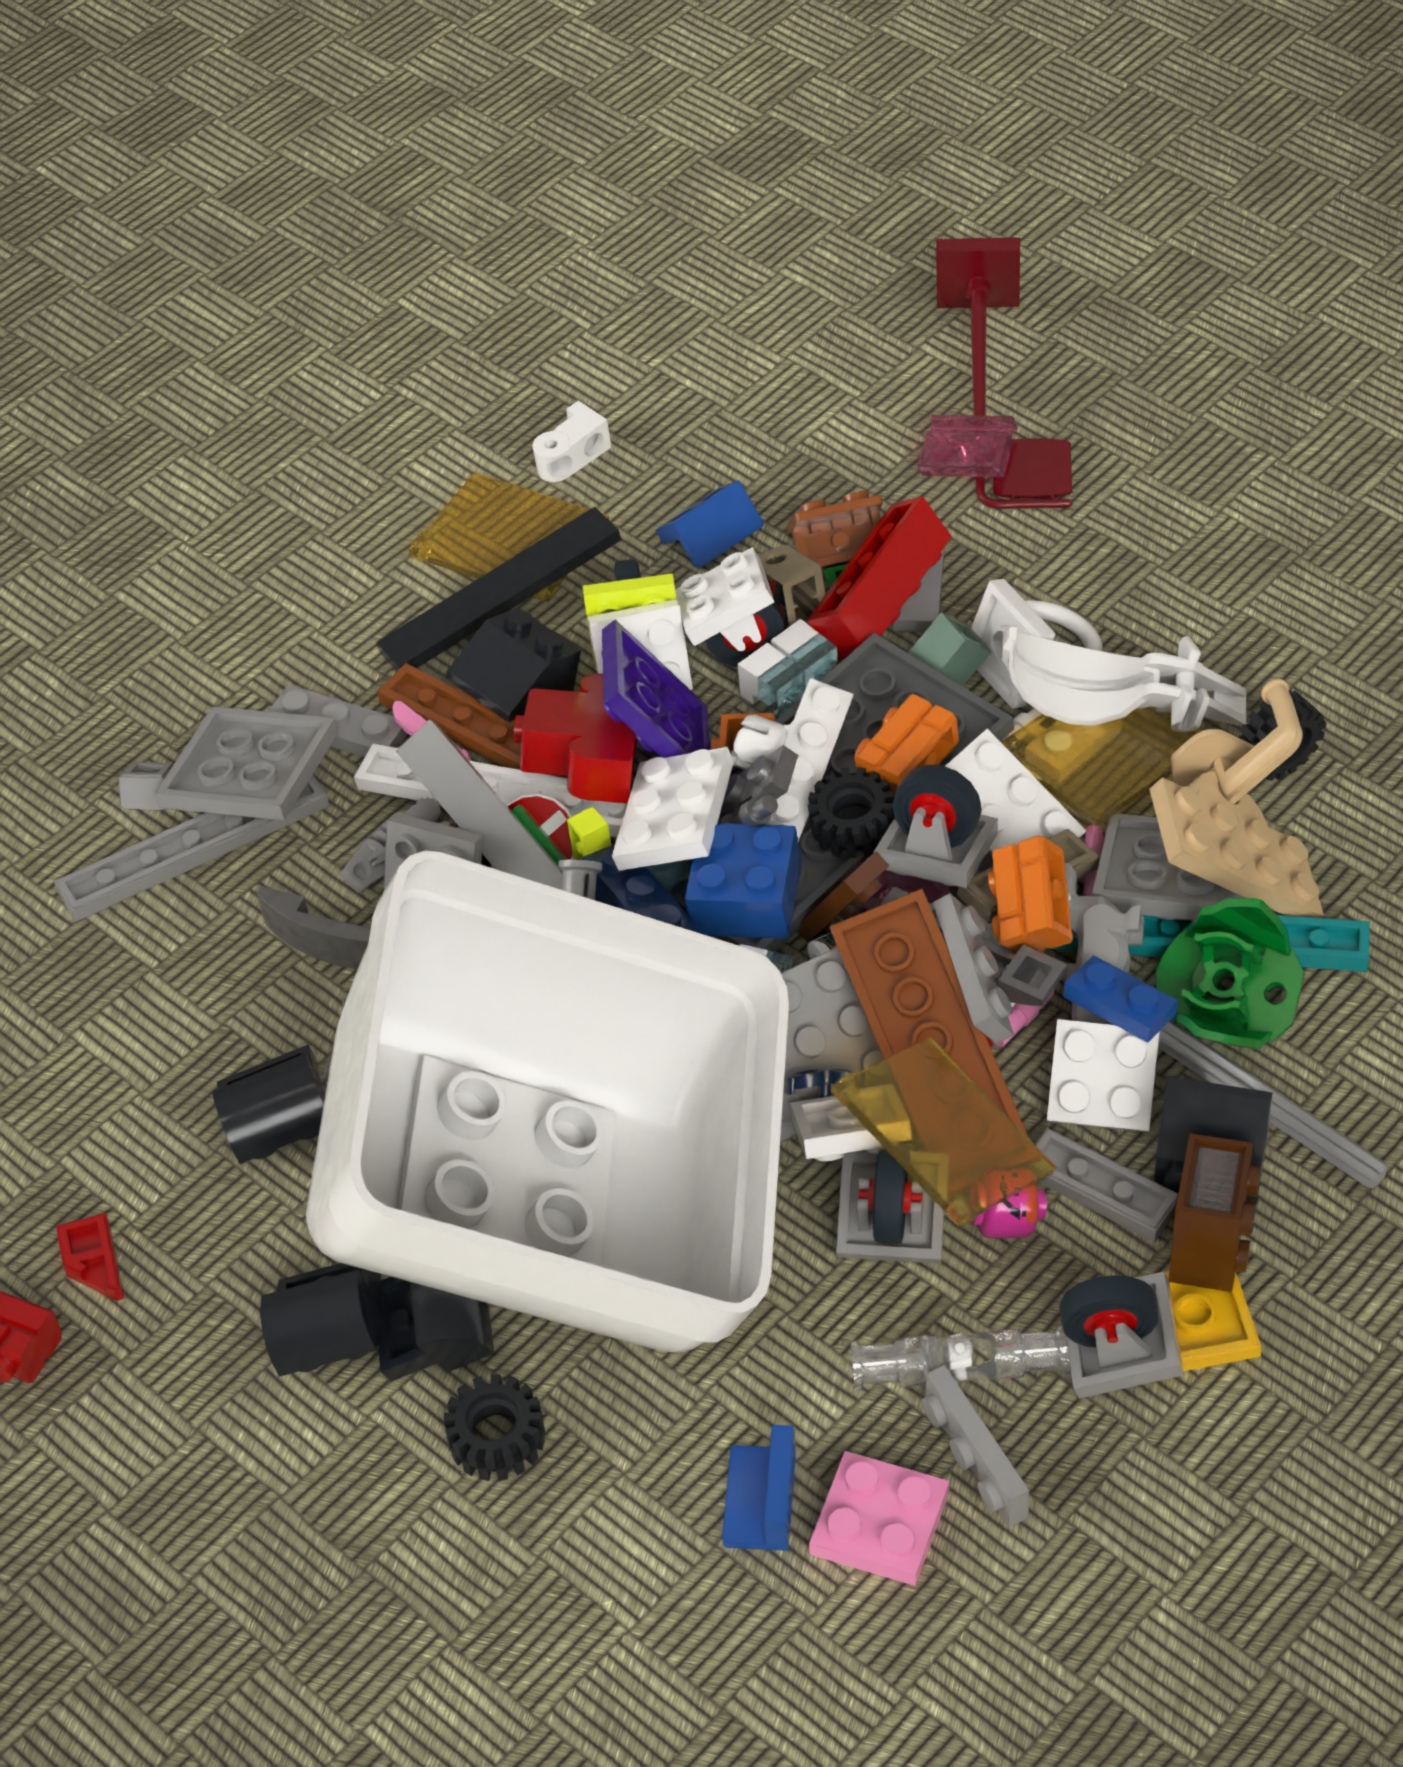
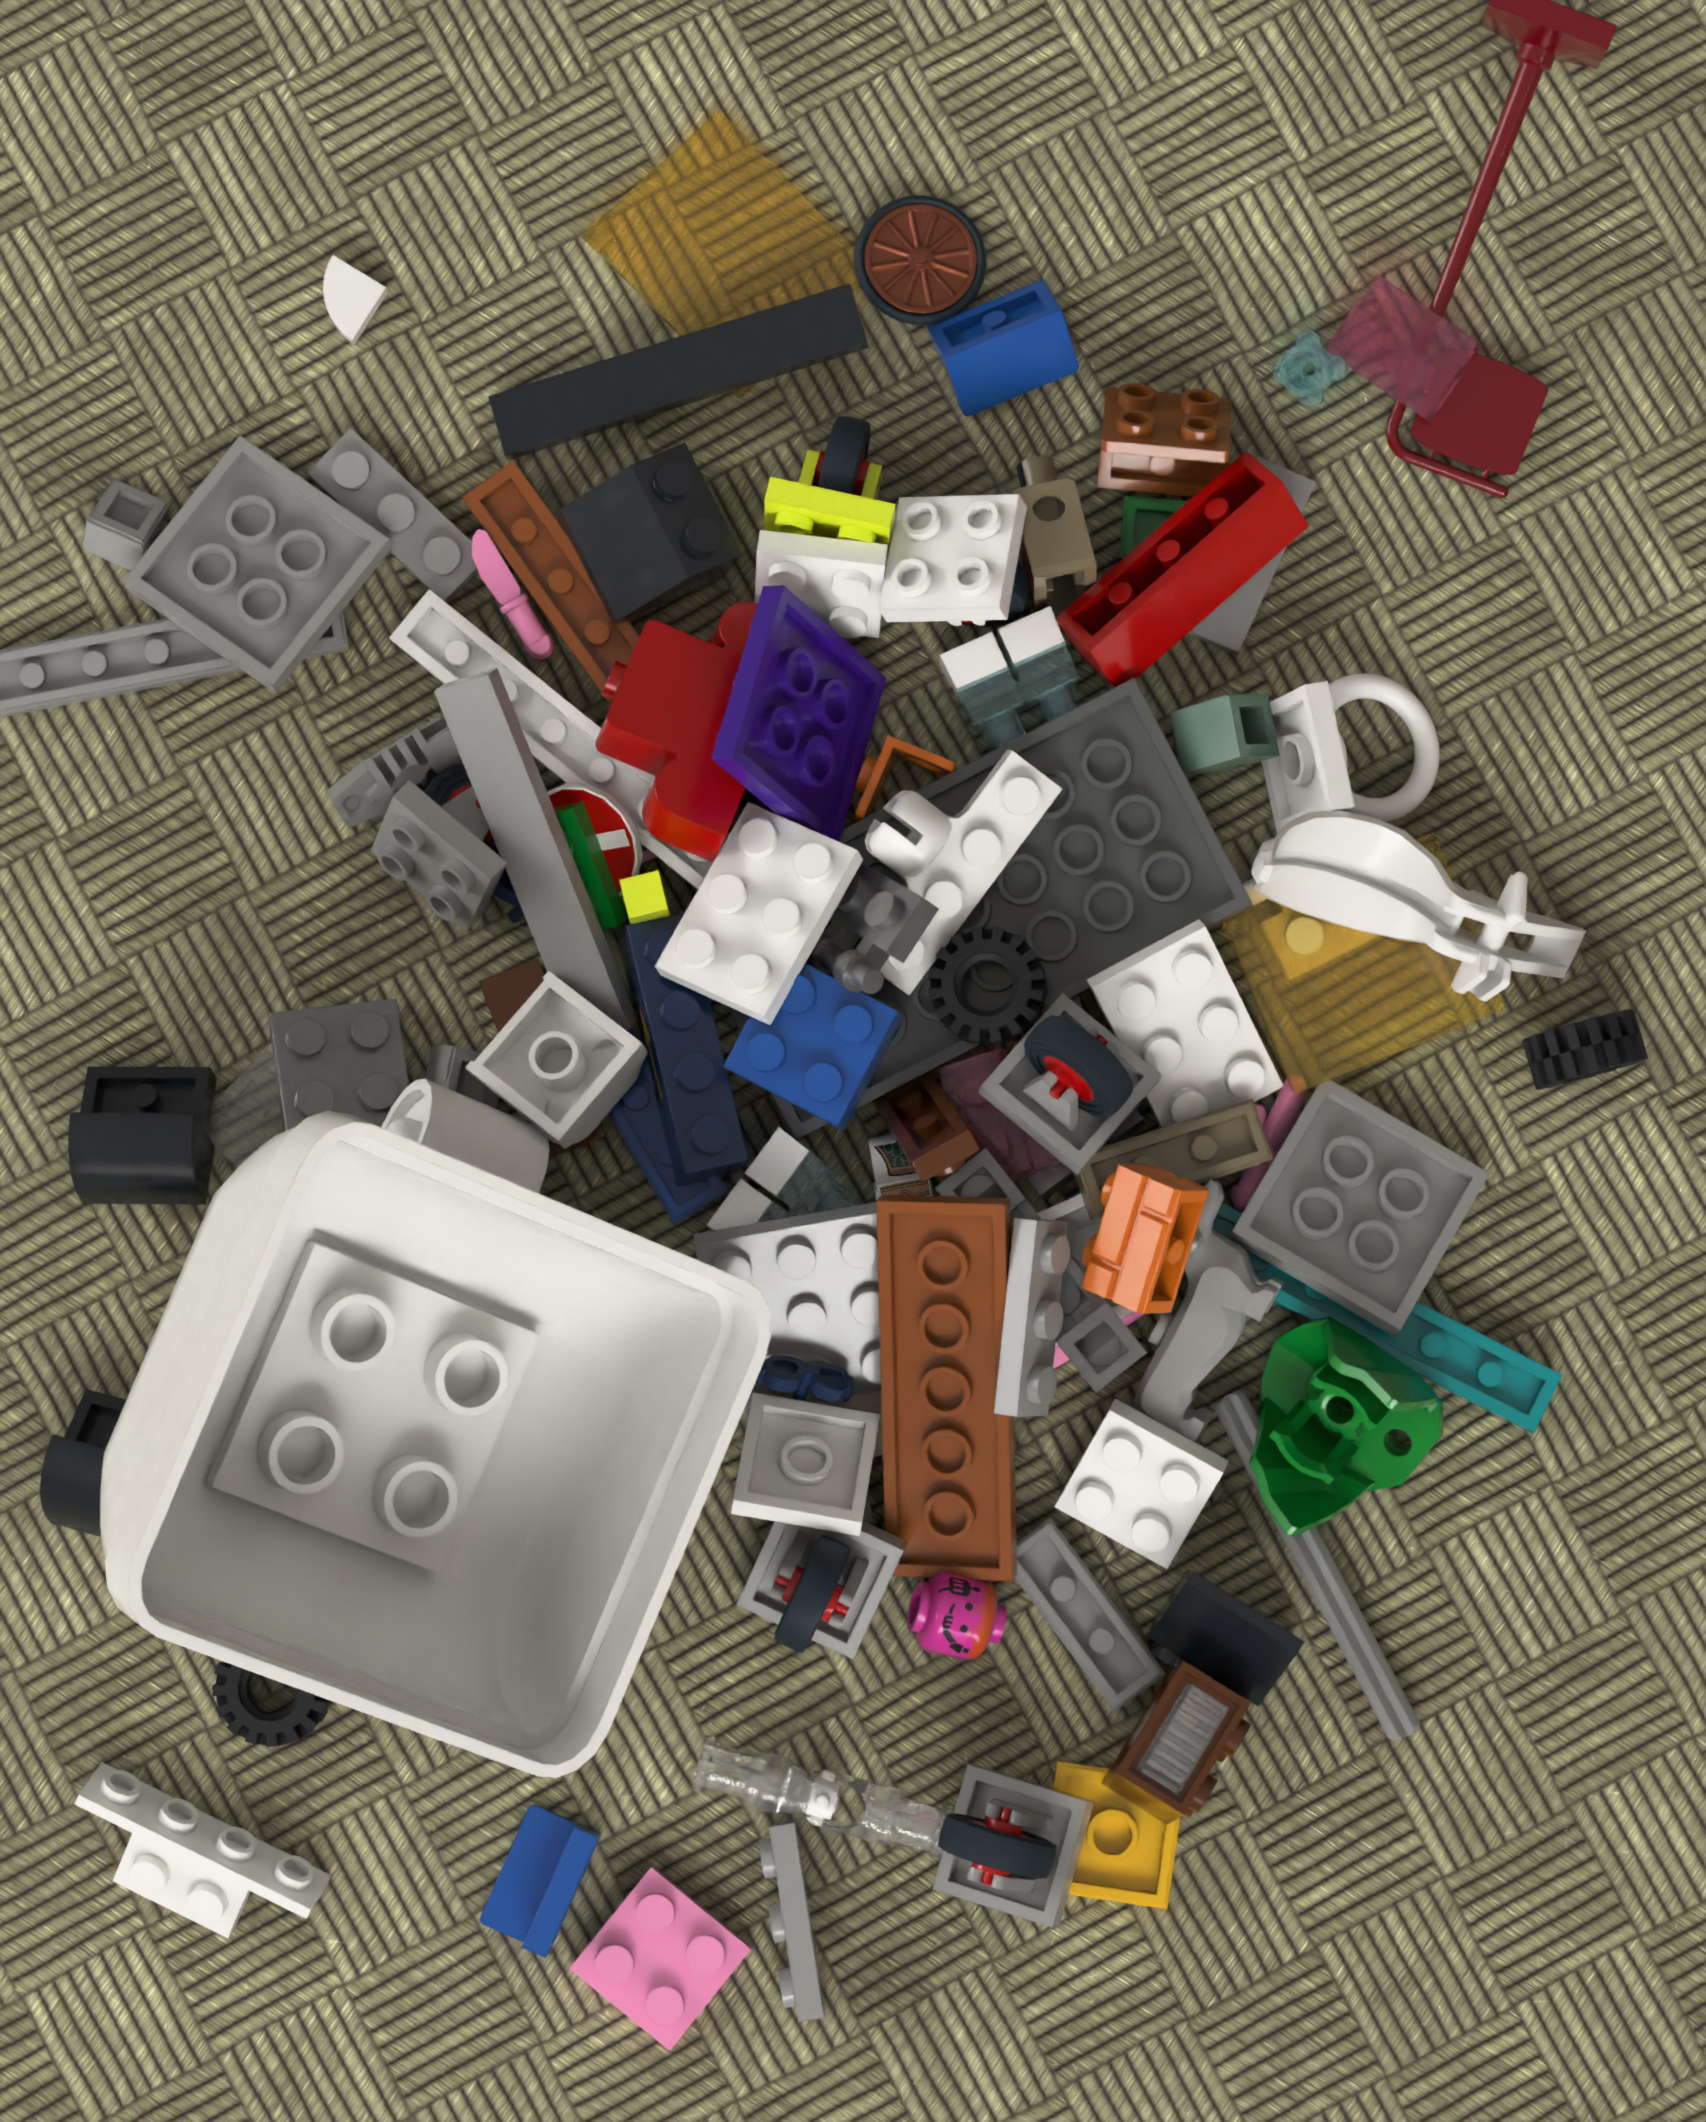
camera: 20 degrees right, 35 degrees up
flat silver slope [257,886,371,969] -> none
white leg [532,400,611,482] -> none
light grey bush [558,859,602,900] -> none
clear yellow piece [831,1037,1057,1228] -> none
orange brick [854,694,960,797] -> none
blue plate [1063,955,1178,1043] -> none
tan plate [1149,679,1324,918] -> none
none -> white bracket [75,1762,332,1938]
none -> white tile [323,255,388,345]
none -> copper wheel [854,195,987,325]
none -> clear light blue plate [1272,331,1348,407]

